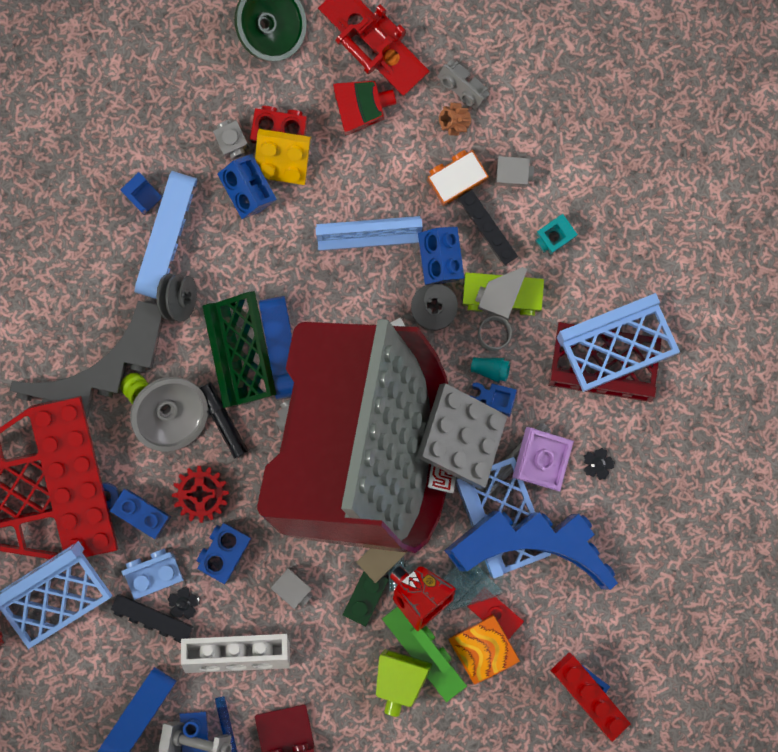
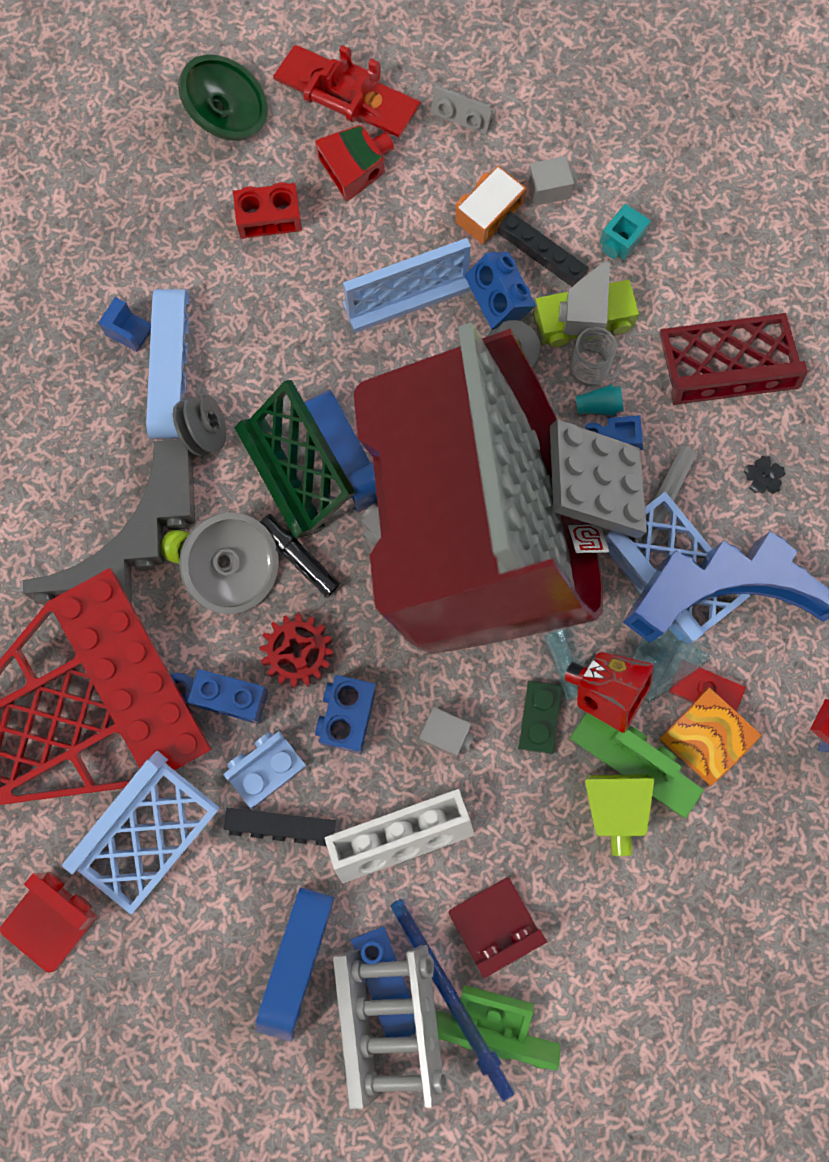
camera: 15 degrees left, 10 degrees down
black plant [167,587,200,619] -> none
light grey brick [213,120,249,160] -> none
blue brick [217,154,277,219] -> none
yellow plate [255,129,311,185] -> none
dark tan sticker [356,548,407,583] -> none
nougat gear [439,103,471,136] -> none
lavender plate [512,427,574,491] -> none
light blue fence [557,293,680,392] -> none

